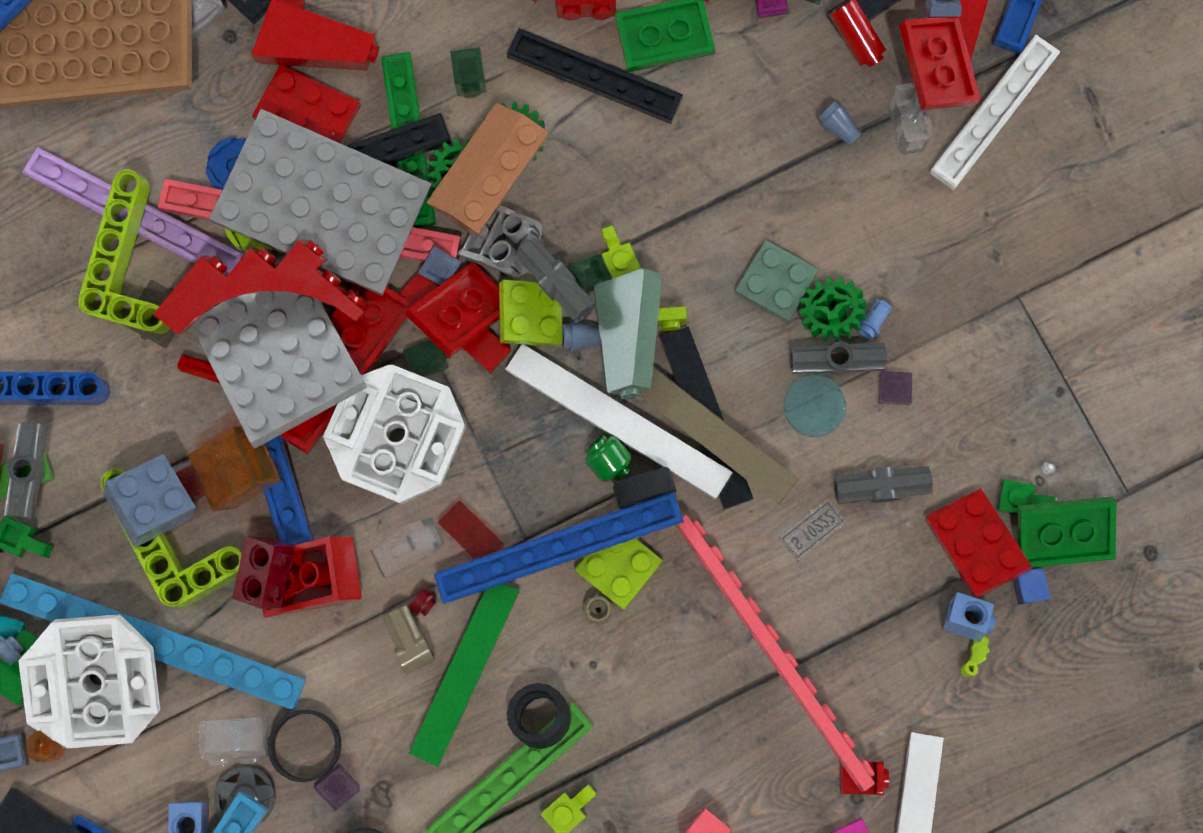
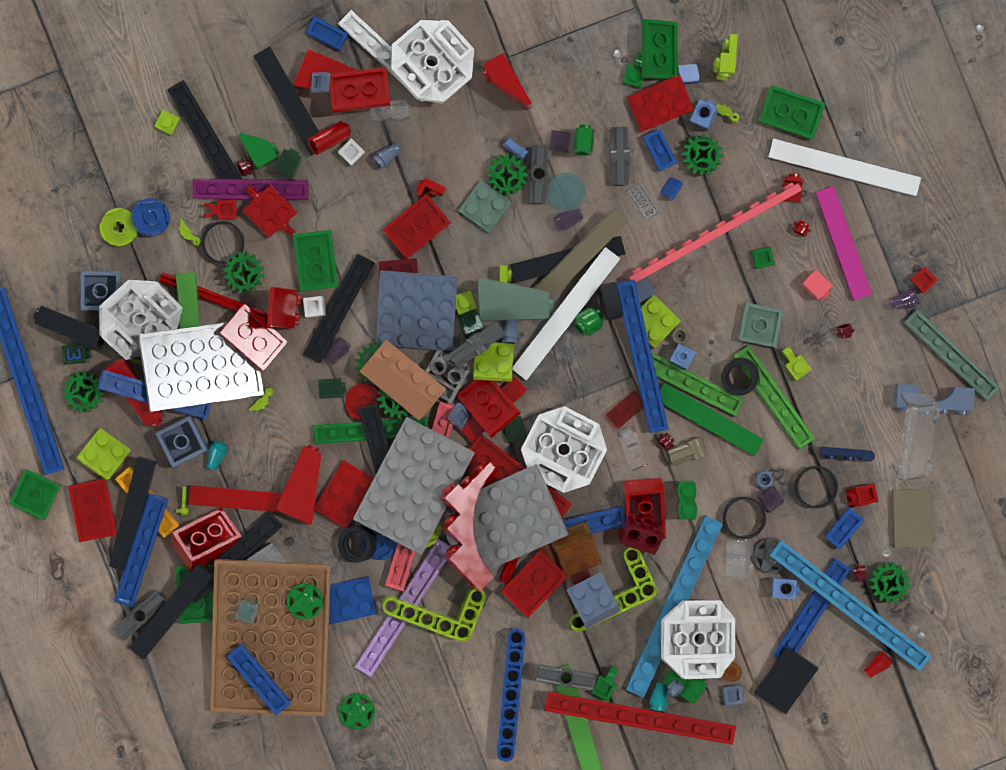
camera: 80 degrees left, 10 degrees up
none -> green wheel [287,583,323,619]
none -> white plate [303,296,326,318]
none -> clear purple cone [324,337,351,366]
none -> blue plate [329,576,377,625]
none -> white plate [338,138,365,166]
none -> black tyre [338,525,377,563]
none -> red tile [345,383,382,421]
none -> sand blue plate [376,270,458,351]
none -> dark red brick [378,258,419,275]
none -> red plate [383,193,451,259]
none -> white piece [391,20,474,104]
none -> red bracket [416,177,447,197]
none -> red slope [482,53,532,110]
none -> red plate [501,550,568,618]
none -> clear purple cone [553,209,583,231]
none -> green brick [573,124,594,156]
none -> bright green tile [633,352,744,416]
none -> sand blue tile [636,277,656,302]
none -> blue plate [643,129,677,172]
none -> blue slope [660,178,683,200]
none -> medium blue brick [669,343,696,370]
none -> green brick [676,480,697,520]
none -> green gear [681,134,724,176]
none -> lime plate [713,34,738,81]
none -> sand green plate [738,303,783,348]
none -> green tile [751,246,775,270]
none -> sand blue plate [755,470,774,489]
none -> green plate [758,85,826,140]
none -> red plate [793,220,811,237]

